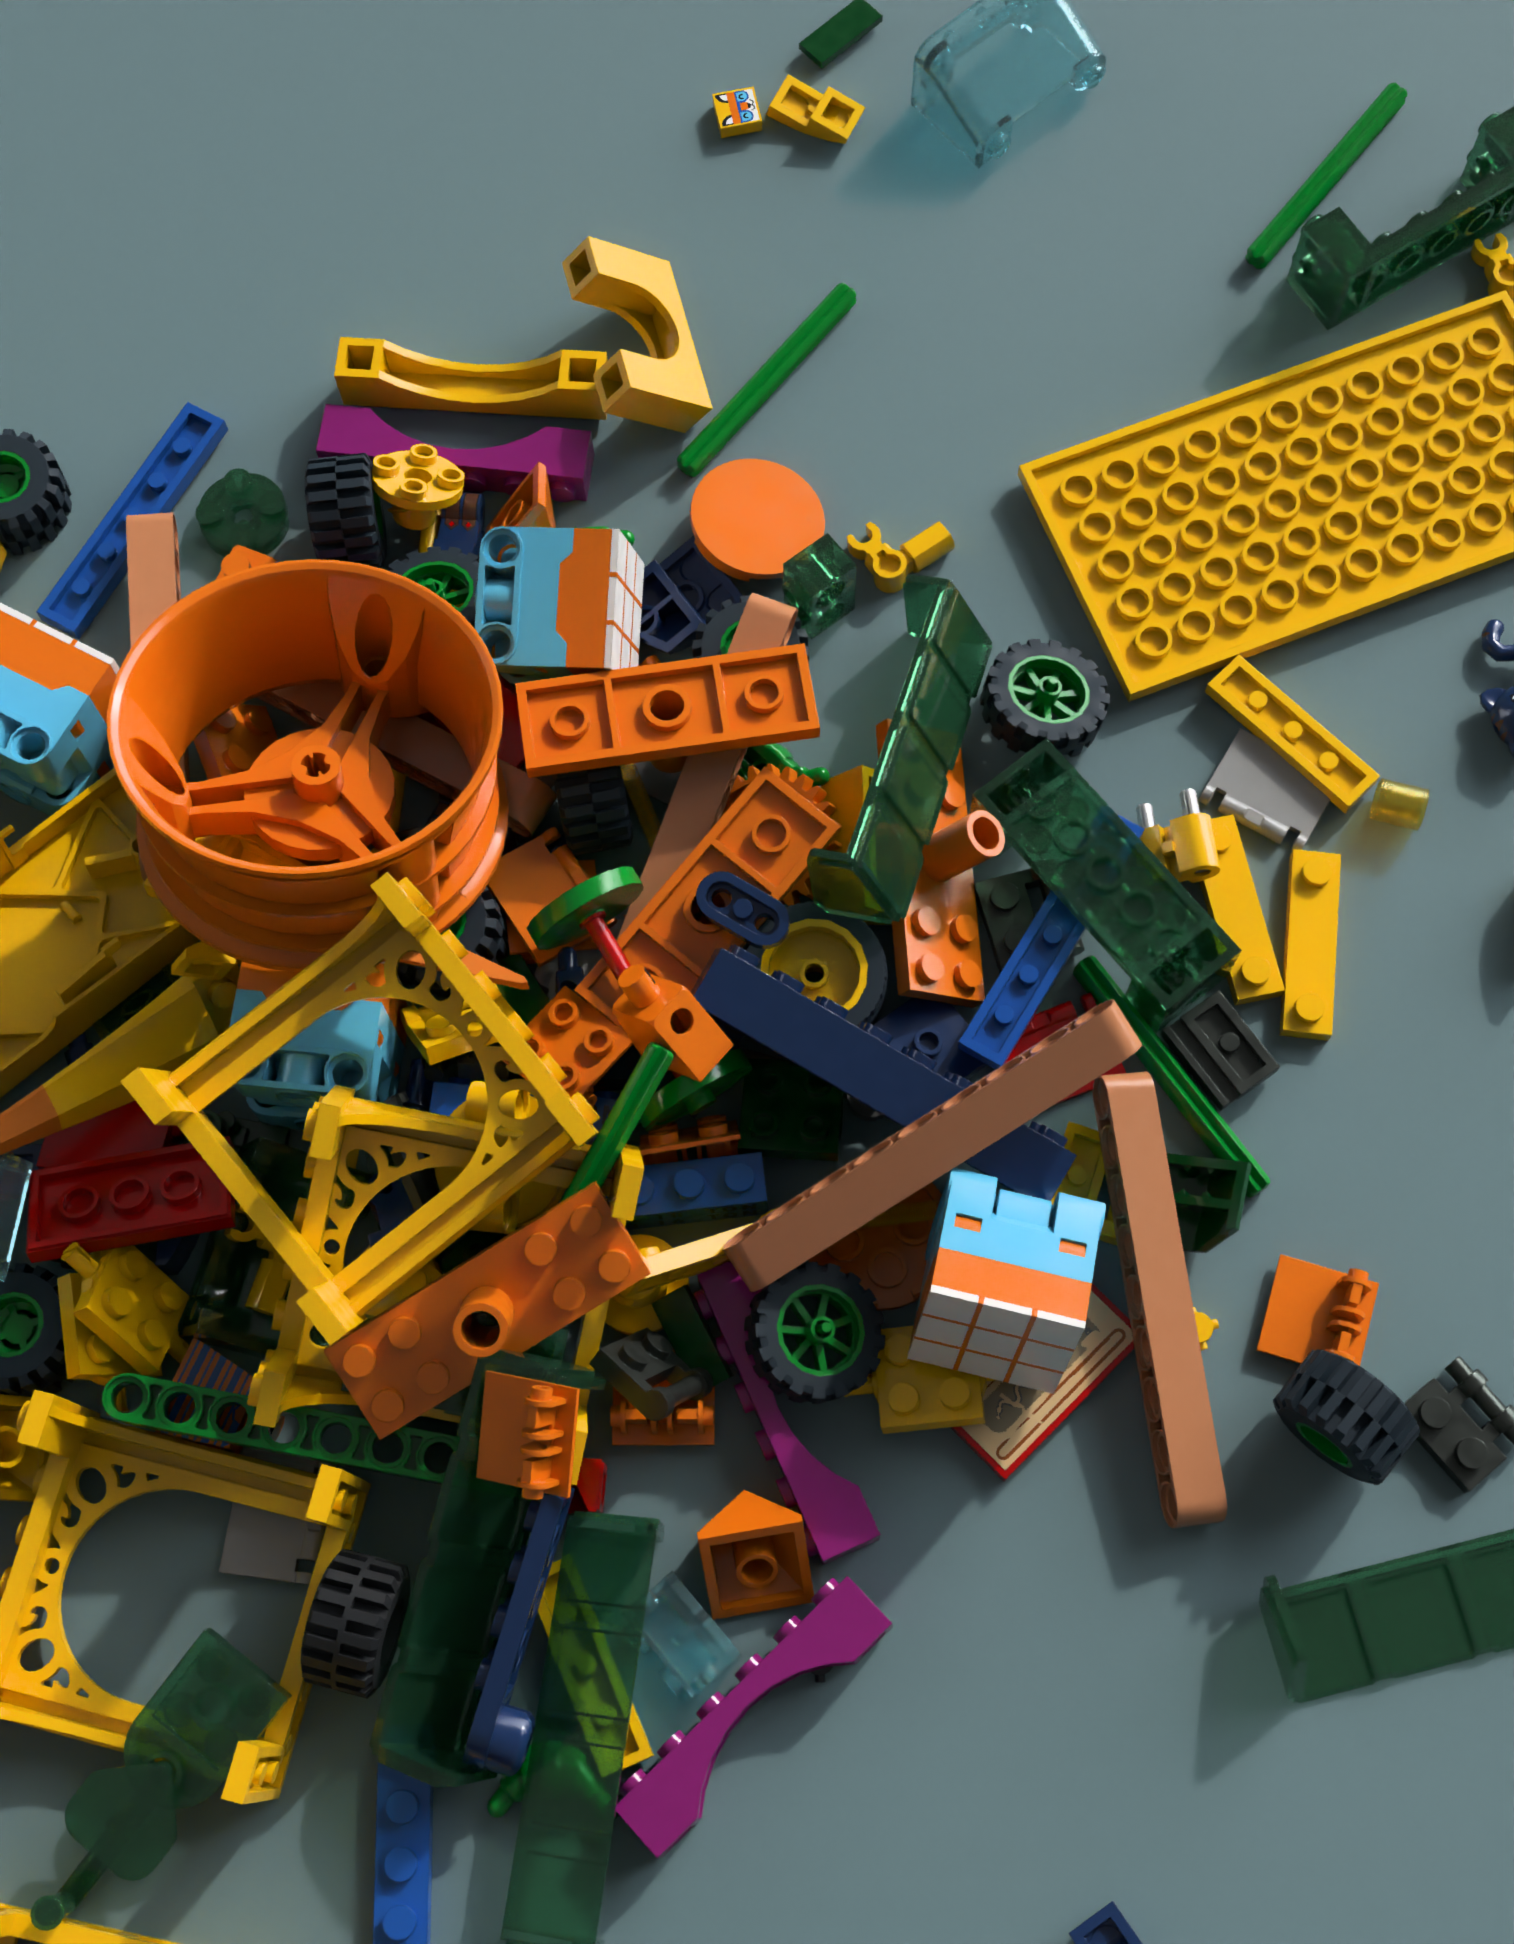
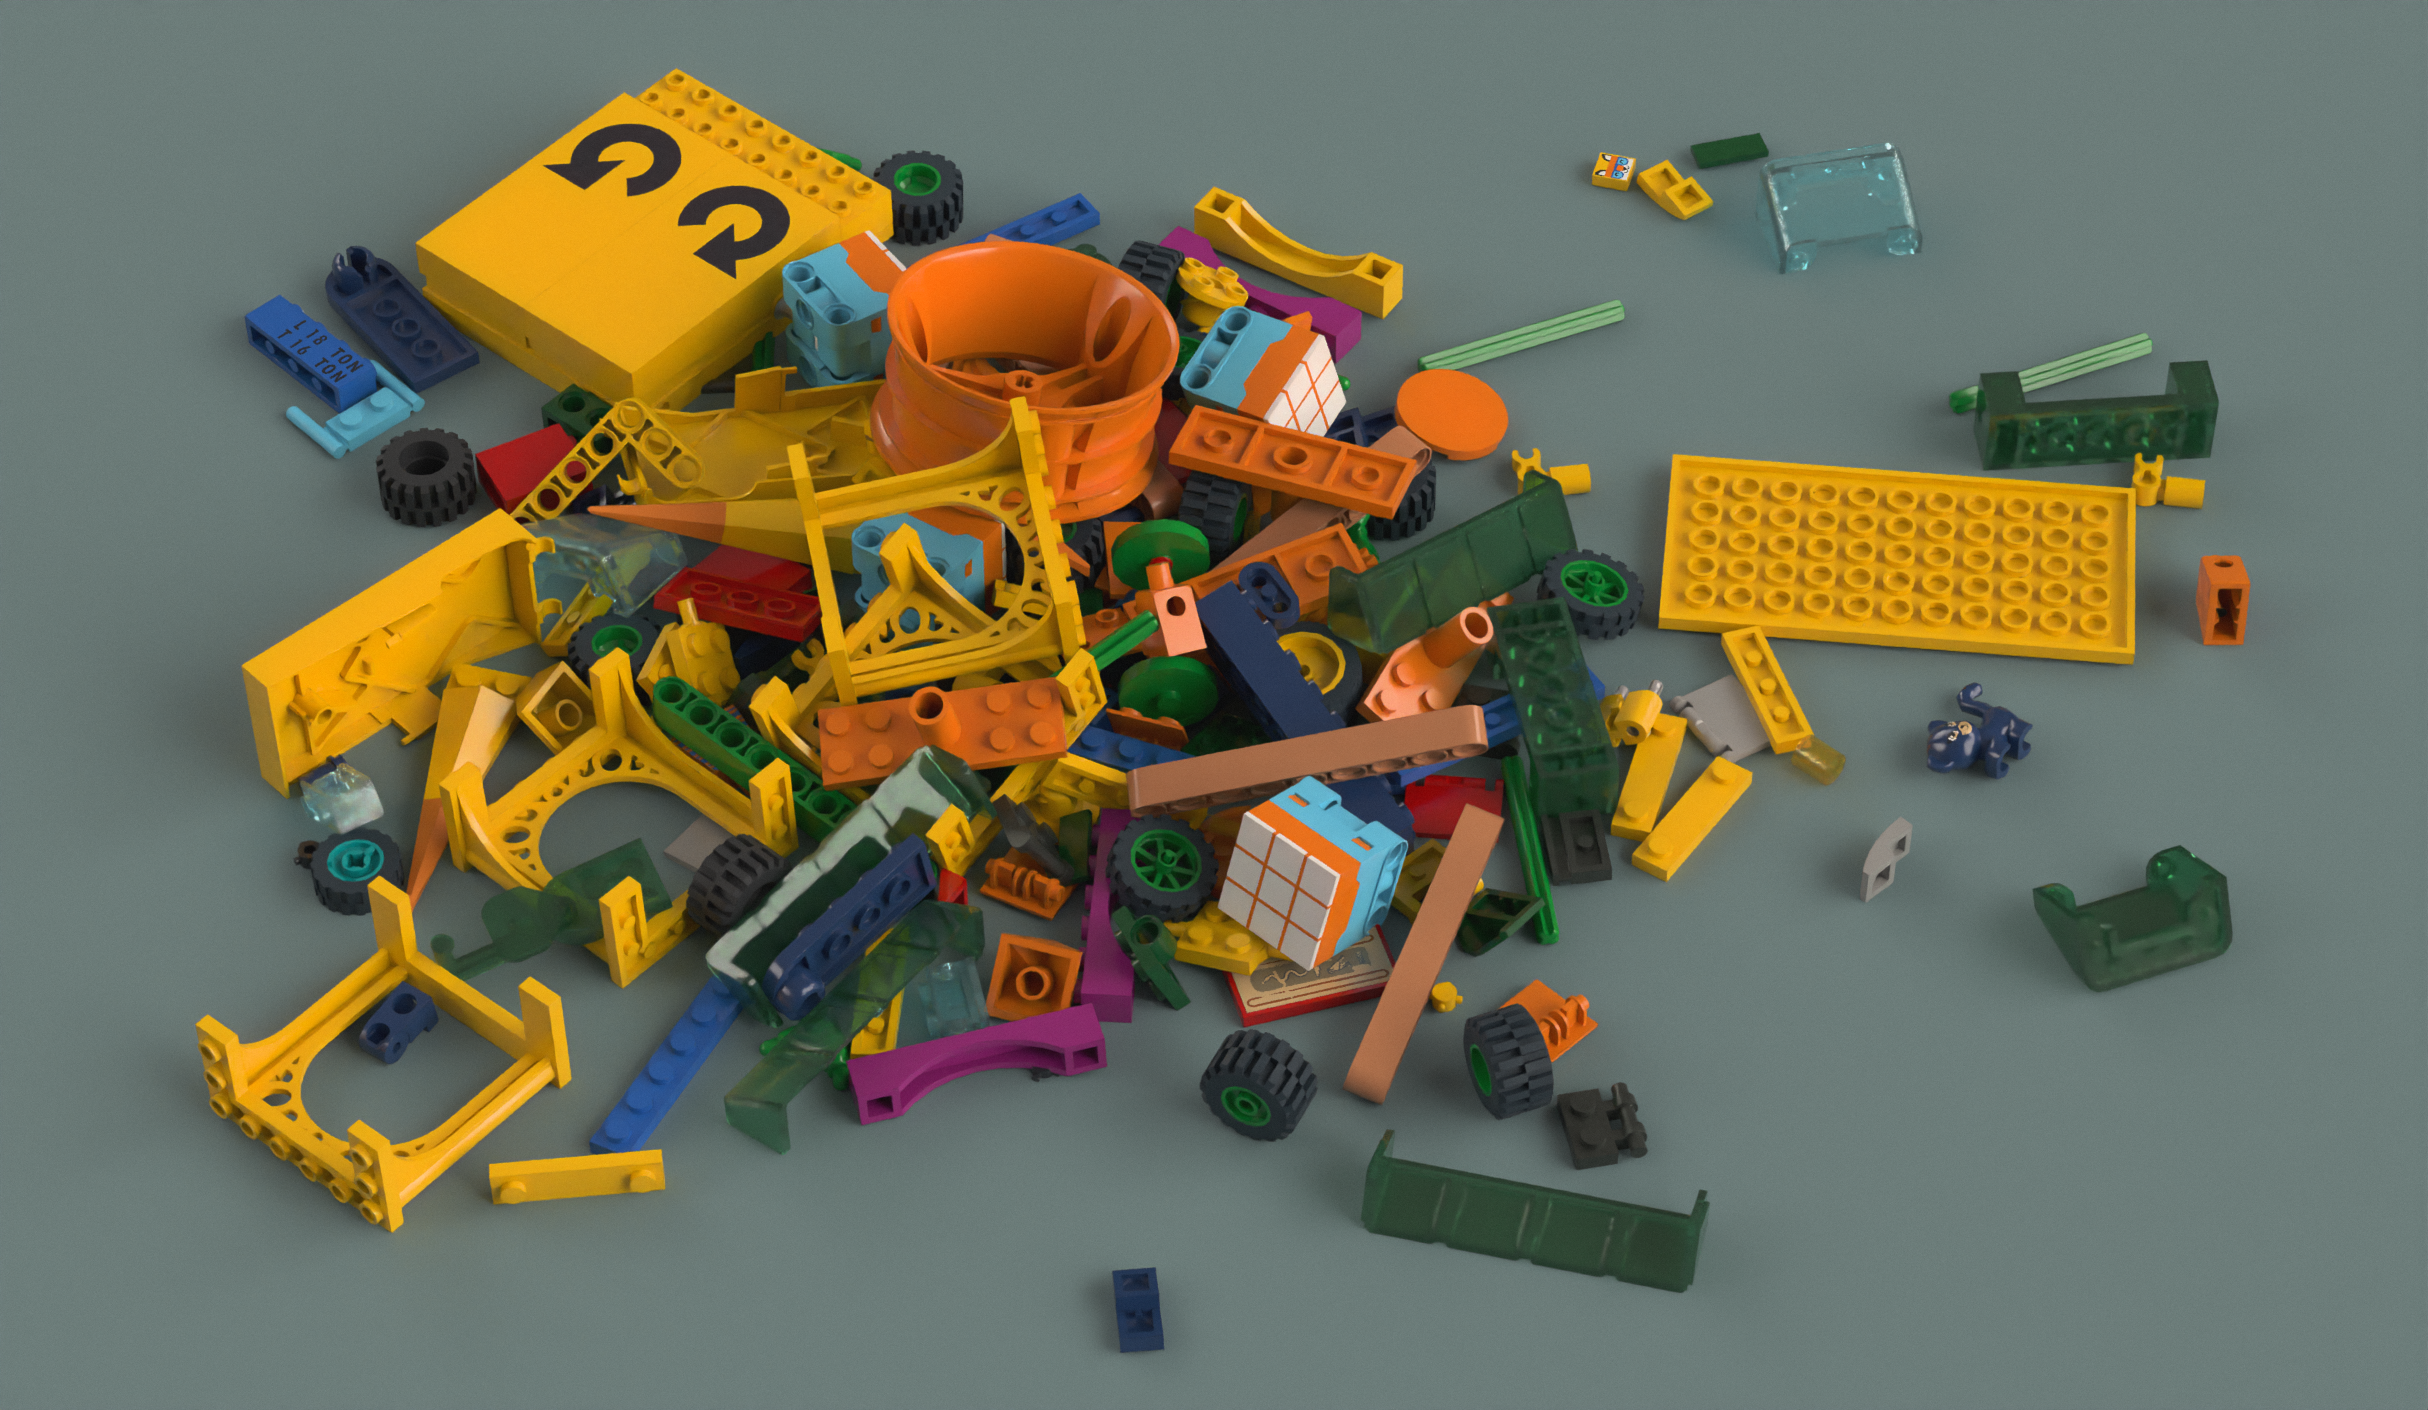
camera: 25 degrees right, 25 degrees down
orange hinge [476,1370,580,1500] -> none
yellow arch [562,236,713,433] -> none
clear green brick [782,533,857,639] -> none
none -> dark green plate [1111,906,1191,1011]
none -> black wheel [1200,1029,1318,1142]

